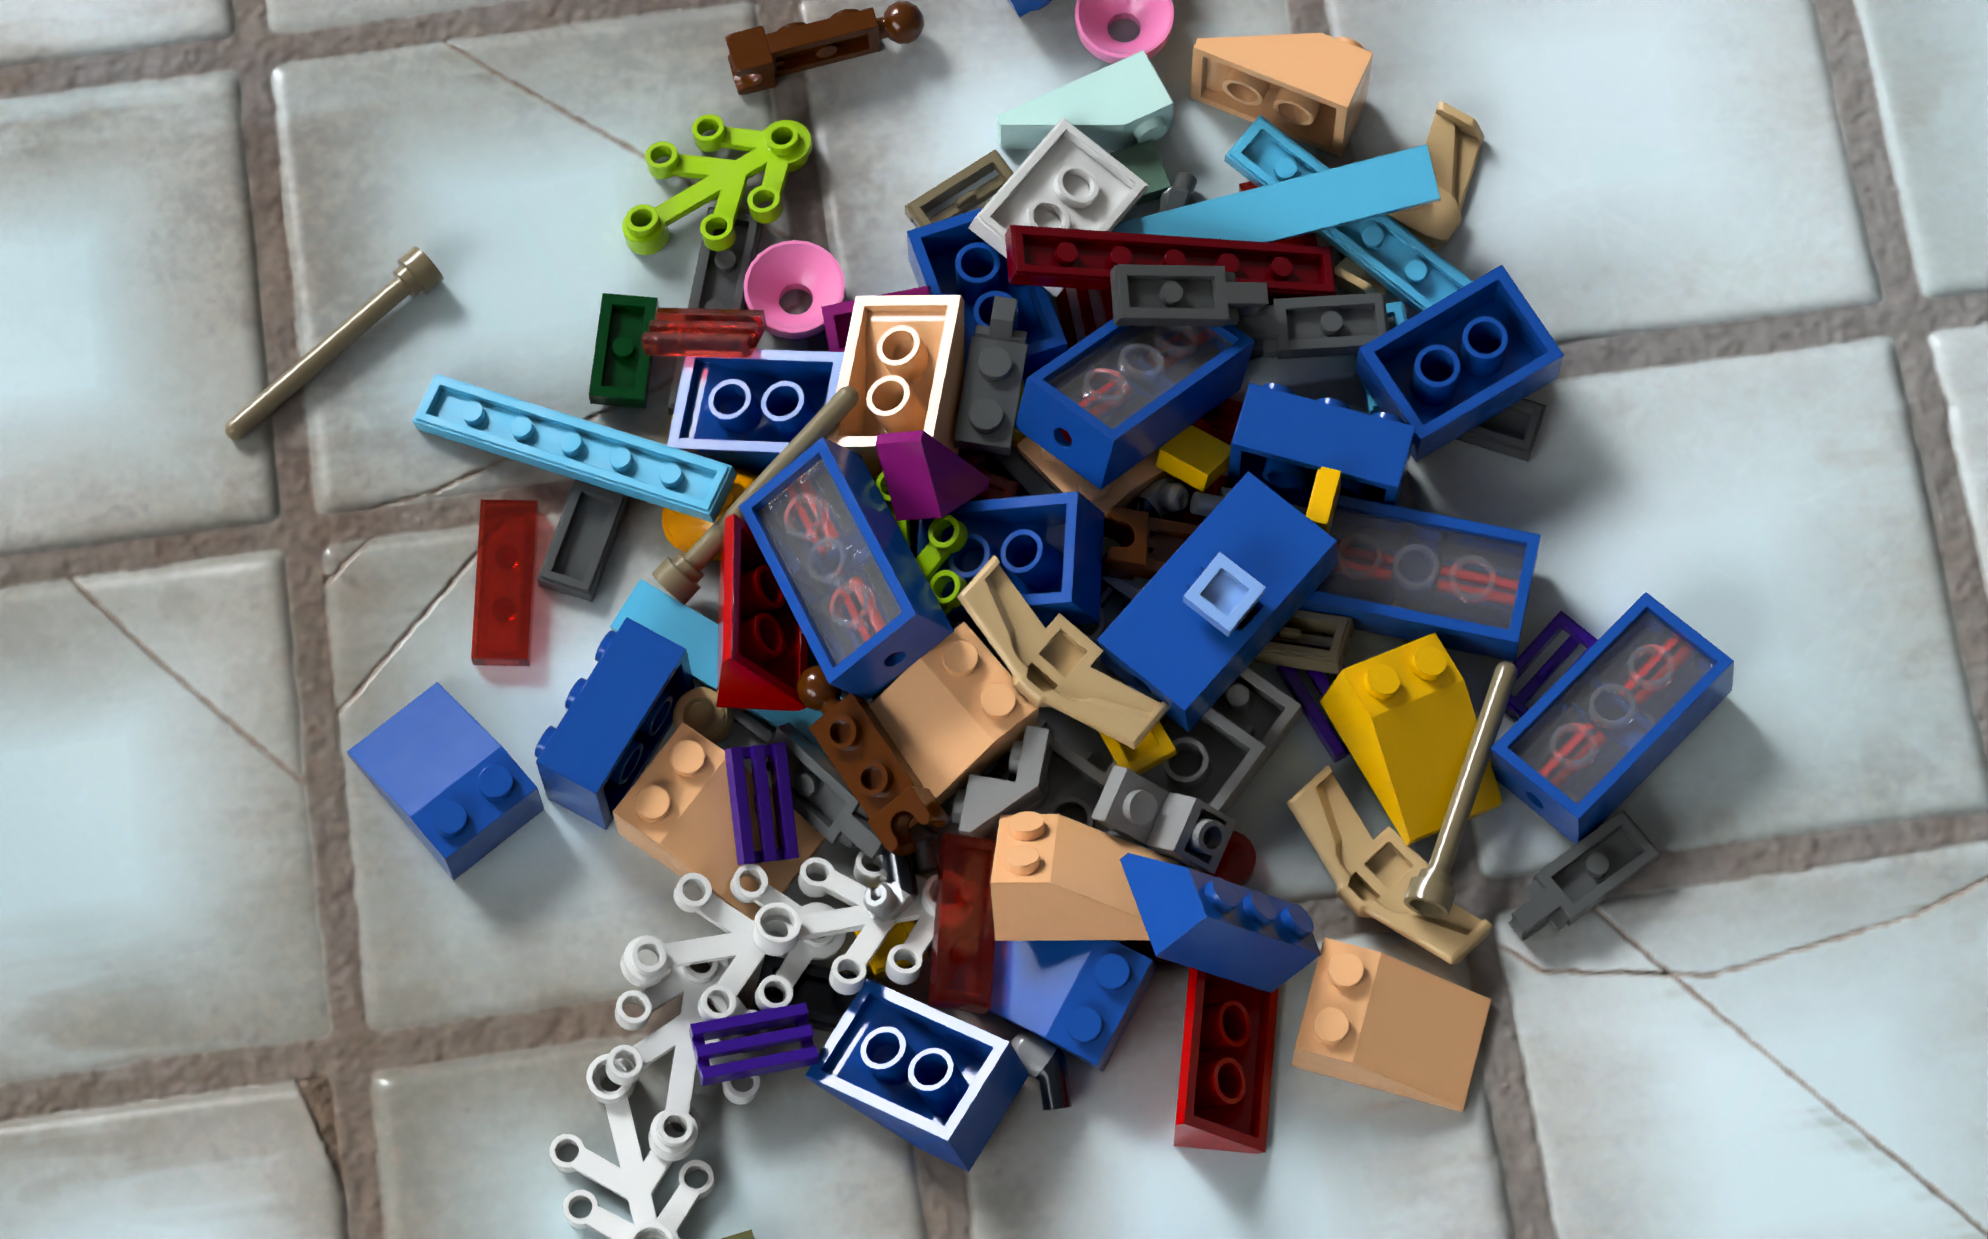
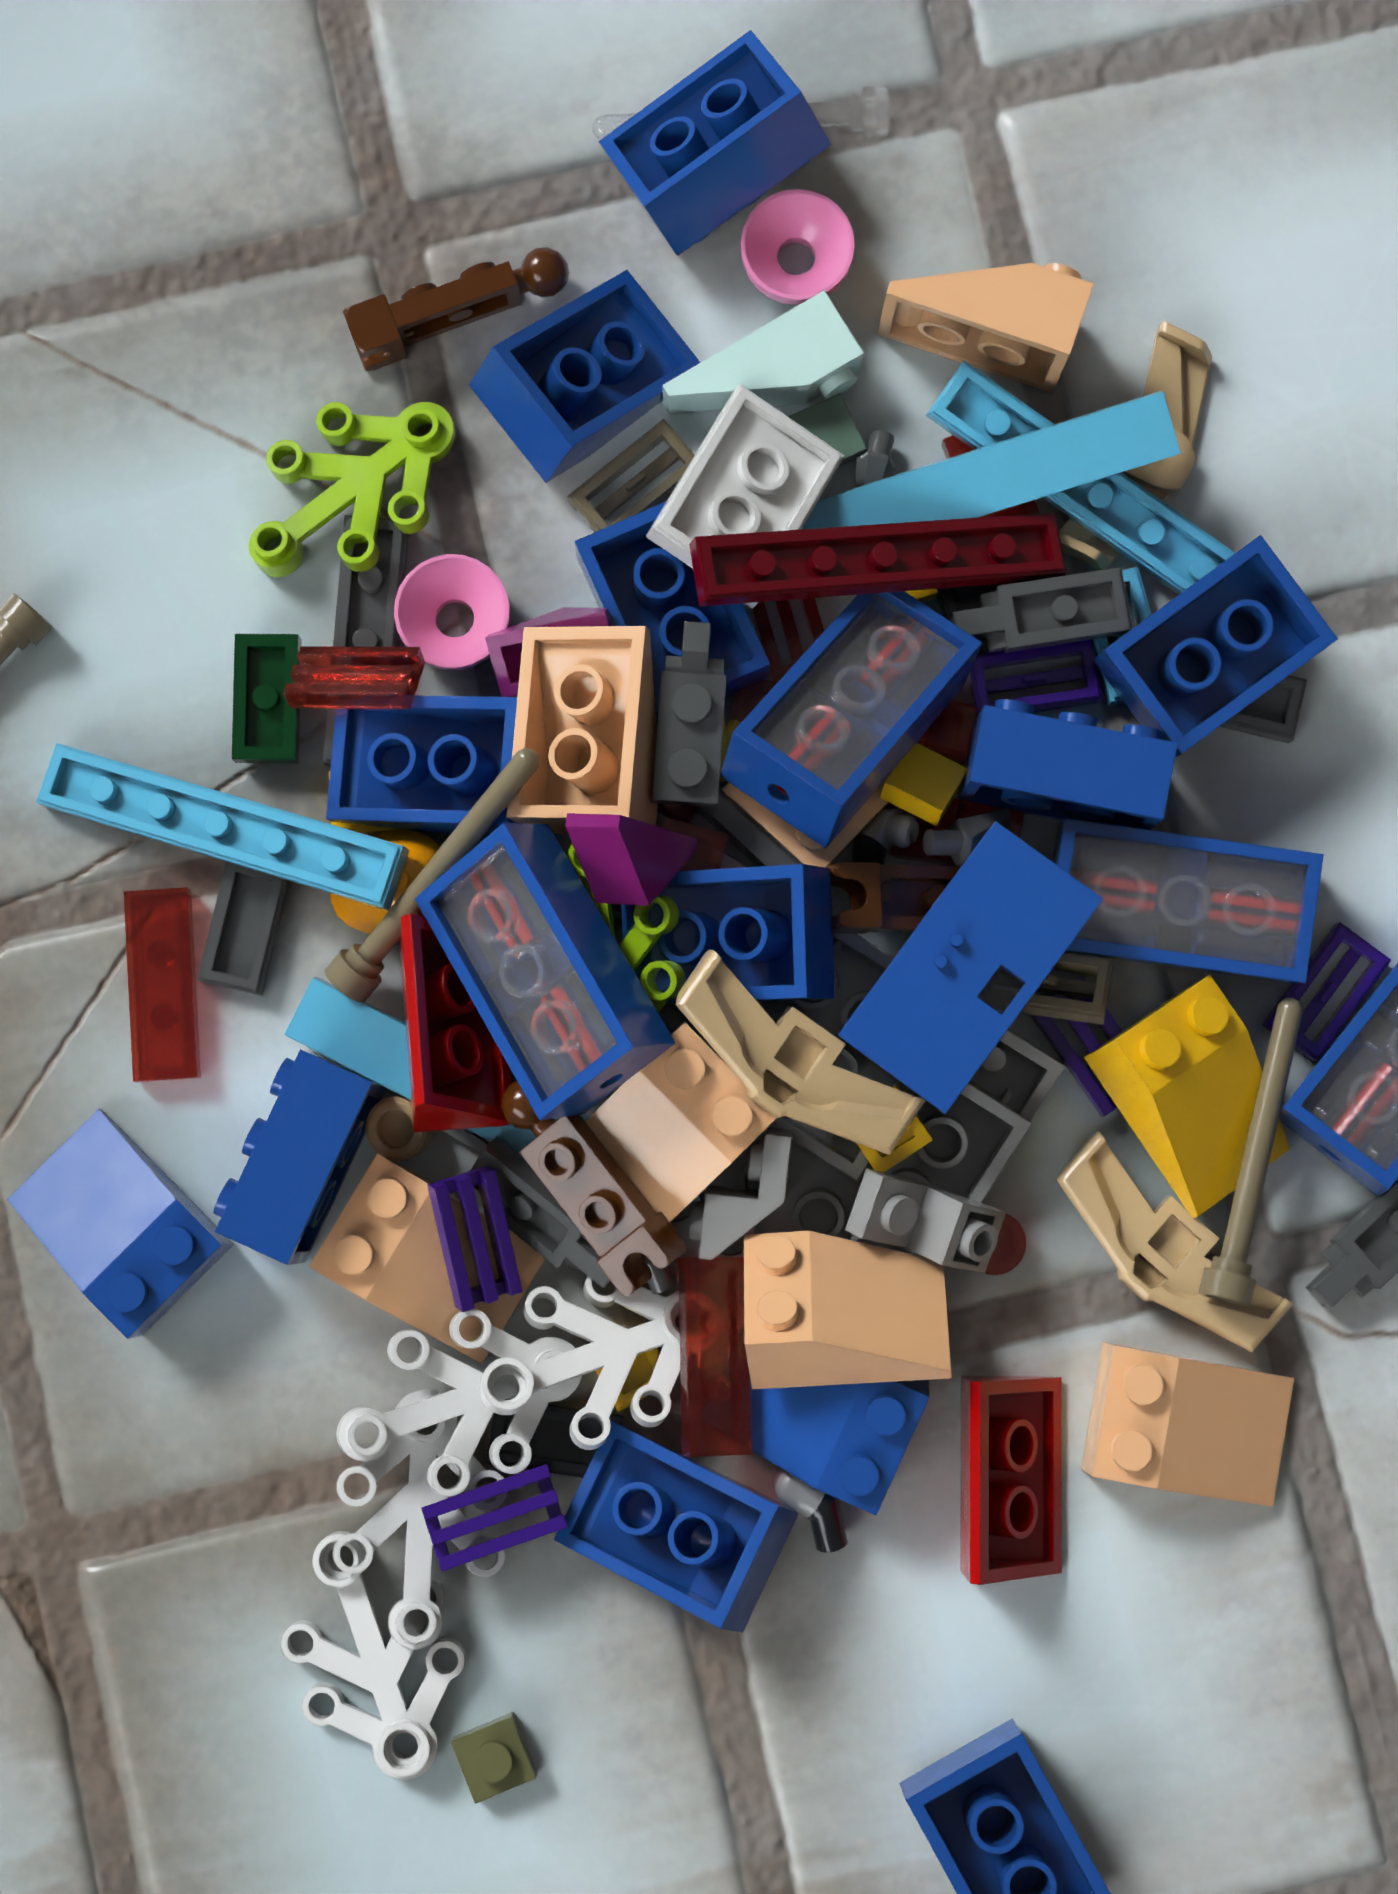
camera: 10 degrees left, 15 degrees up
arm [863,849,919,922] -> none
dark grey hinge [1110,264,1269,327] -> none
blue slope [1120,853,1321,993] -> none
light blue plate [1182,552,1266,637] -> none
yellow tile [1306,466,1341,534] -> none
none -> blue slope [469,270,701,483]
none -> dark purple tile [970,640,1103,719]

